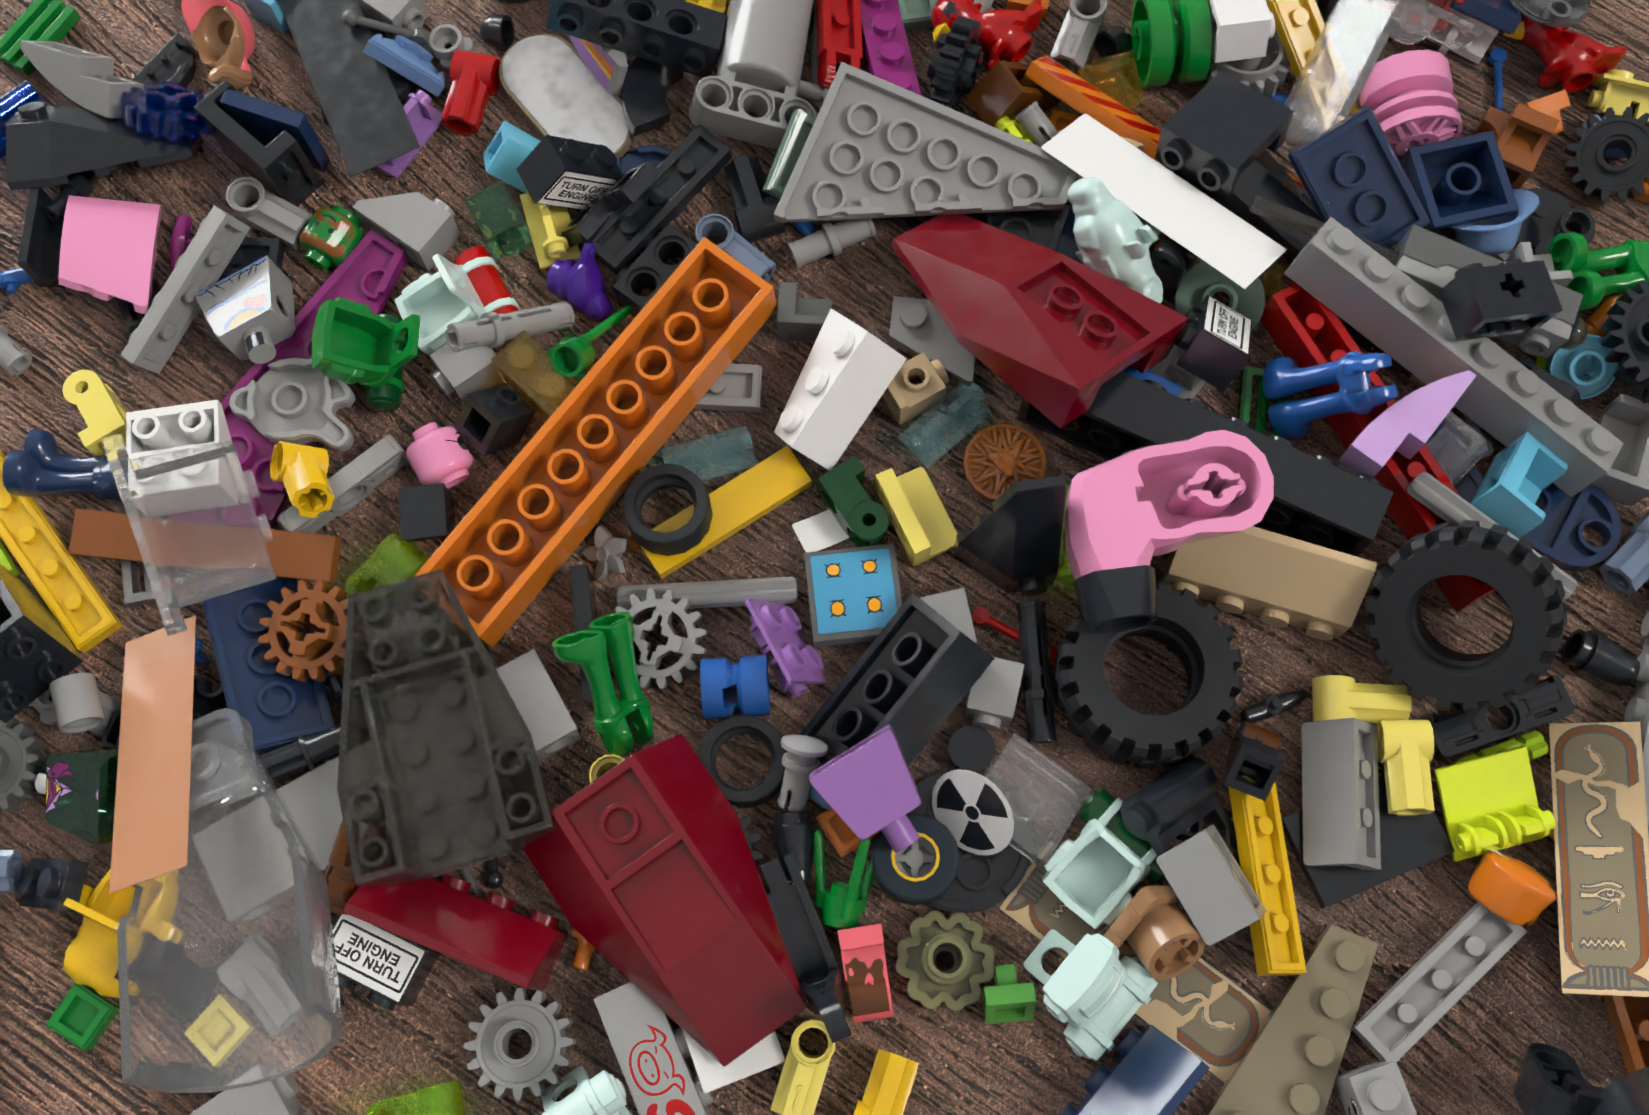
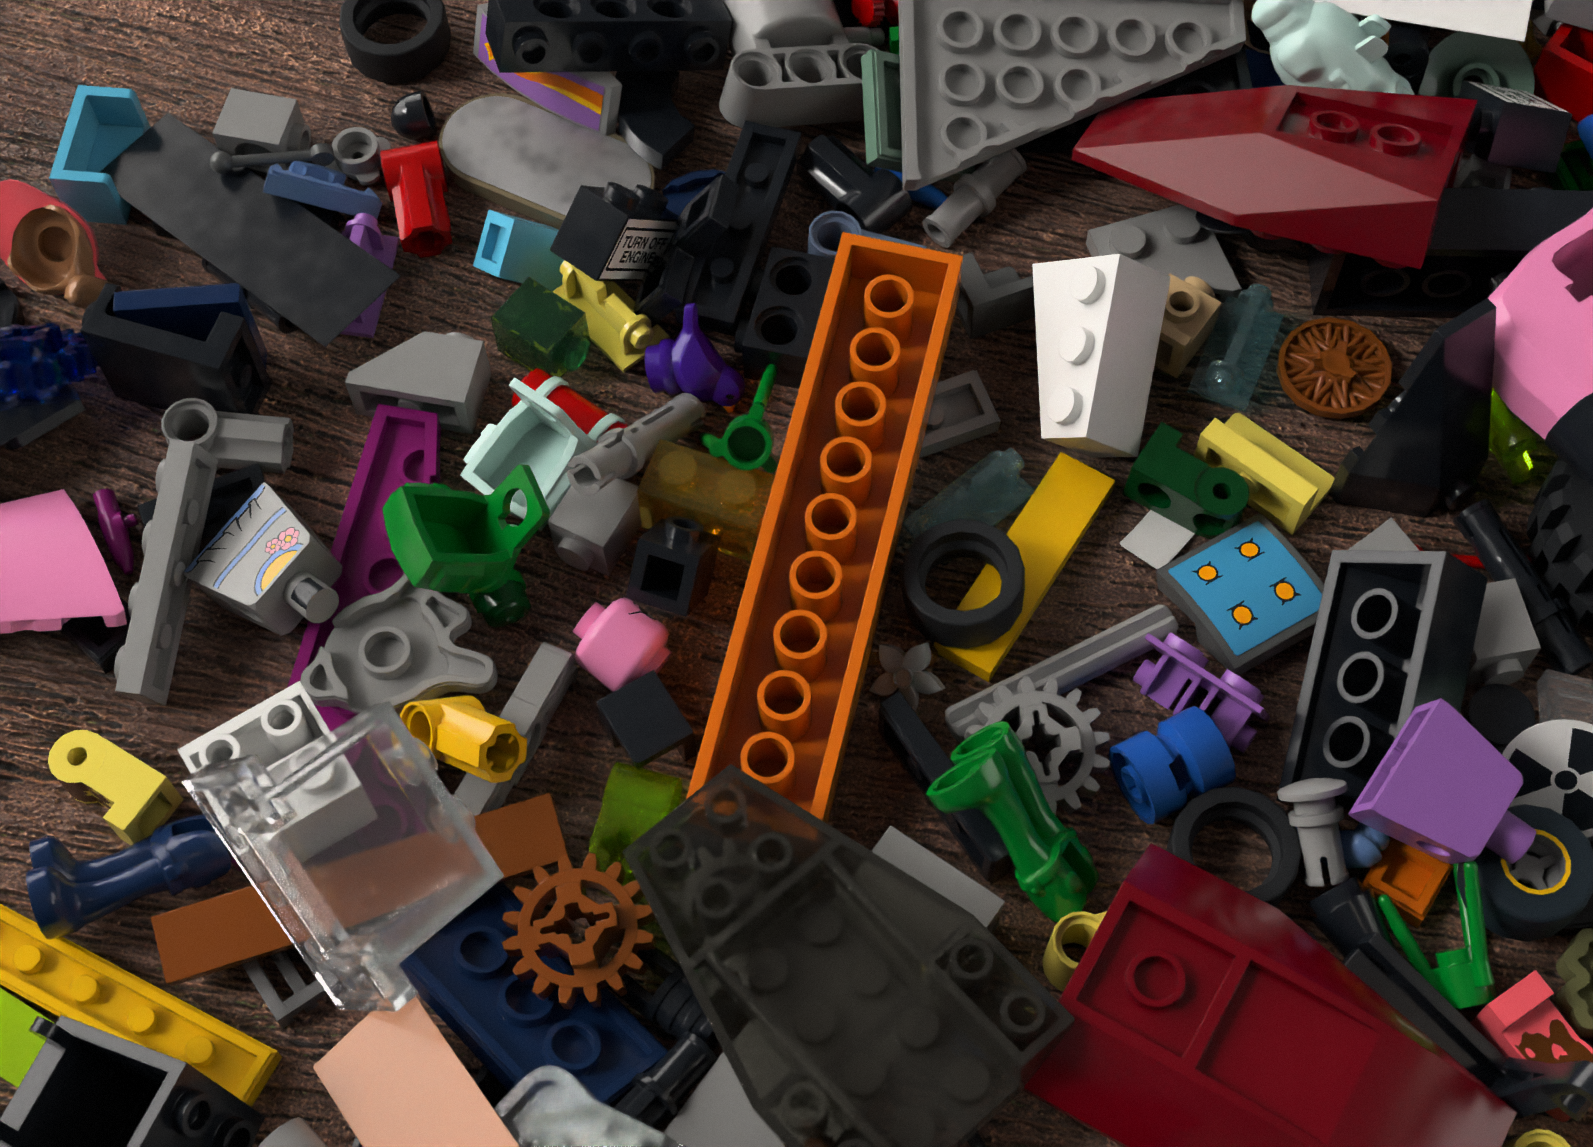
camera: 25 degrees left, 10 degrees down
green head [299,205,364,272] -> none

